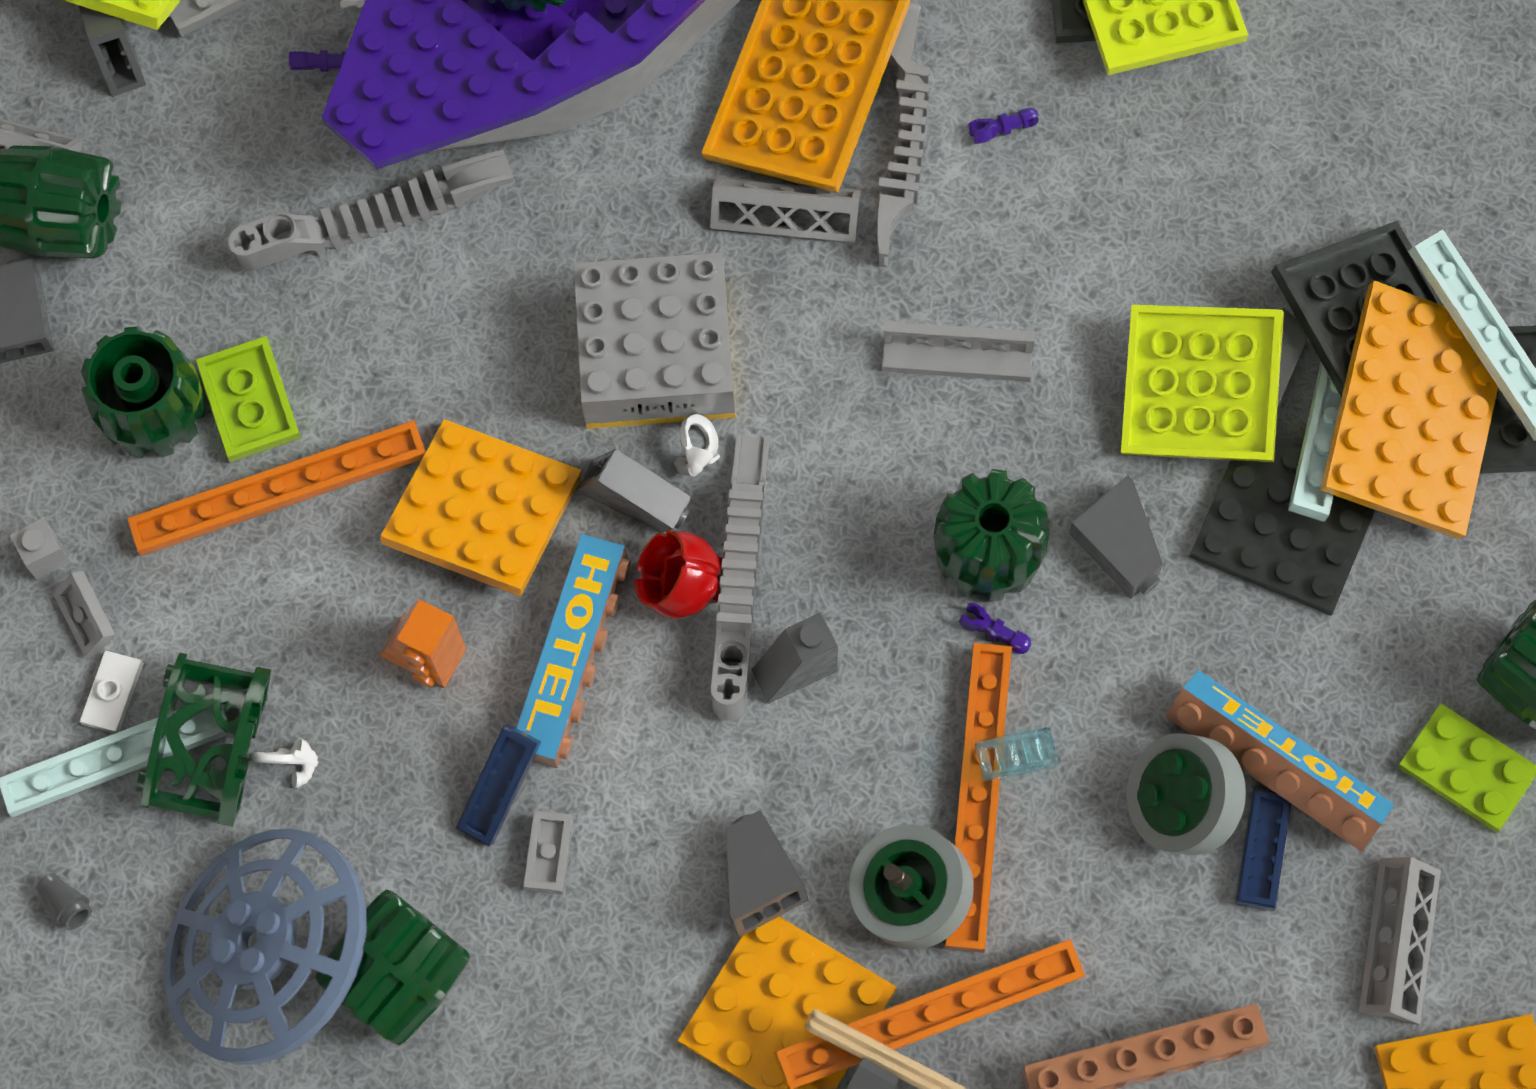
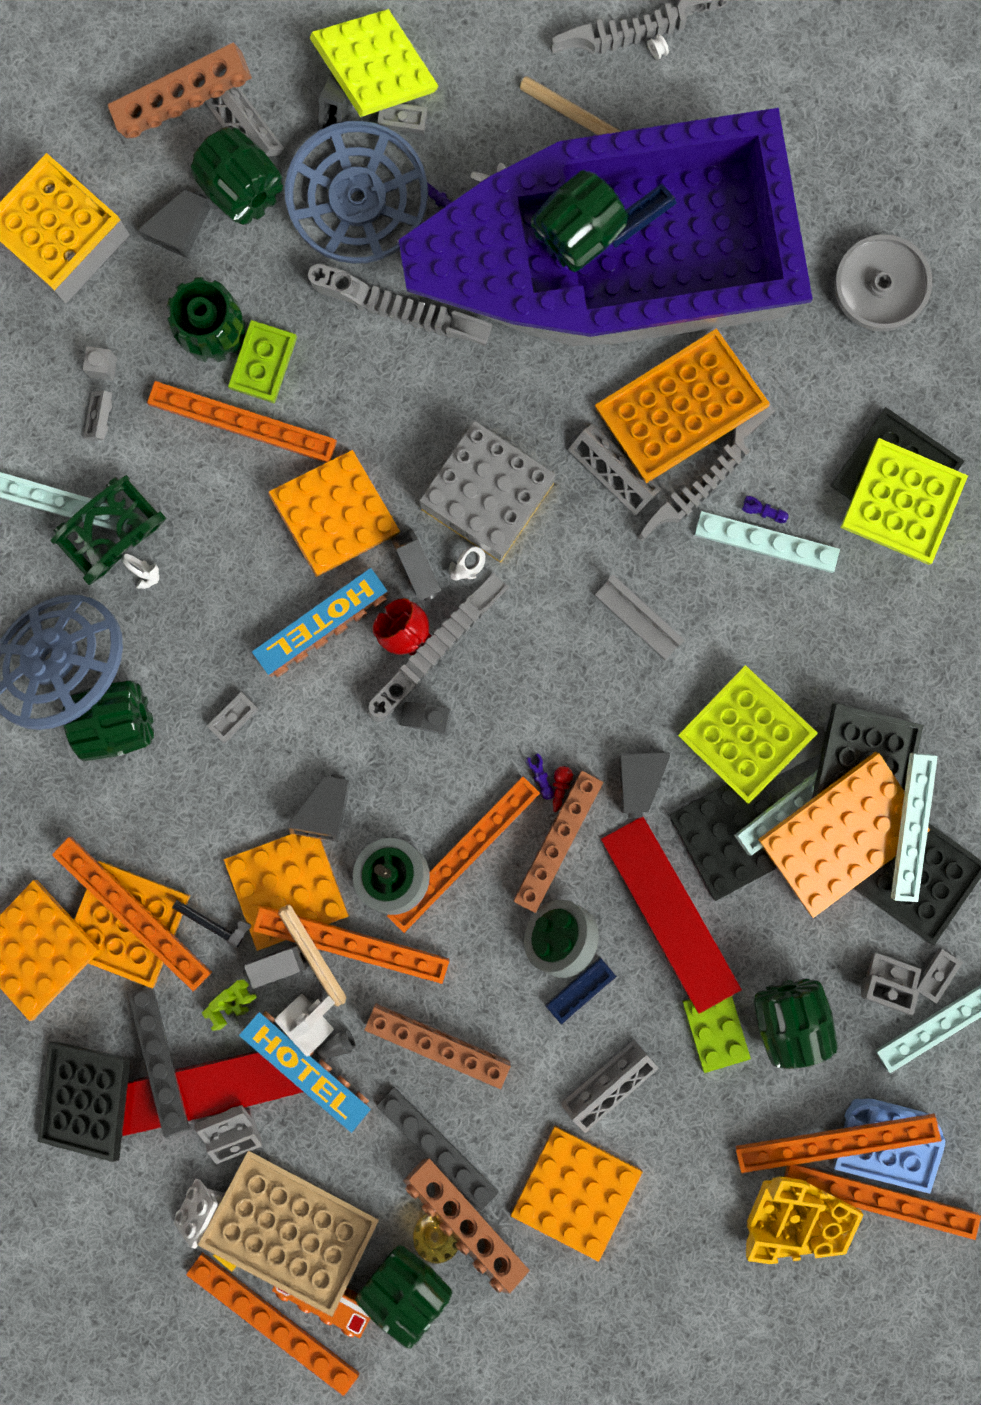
camera: 30 degrees right, 15 degrees up
white plate [80,651,144,734] -> none
orange wedge [379,599,467,689] -> none
dark blue plate [456,724,541,846] -> none
dark green wheel [933,469,1049,602] -> none
clear light blue slope [975,727,1059,781] -> none
brick [1165,670,1395,852] -> none
none -> sand blue dish [285,121,428,264]
none -> nougat brick [513,771,604,913]
none -> red bar [553,766,573,812]
none -> red slope [601,817,742,1014]
none -> light aqua plate [695,511,840,573]

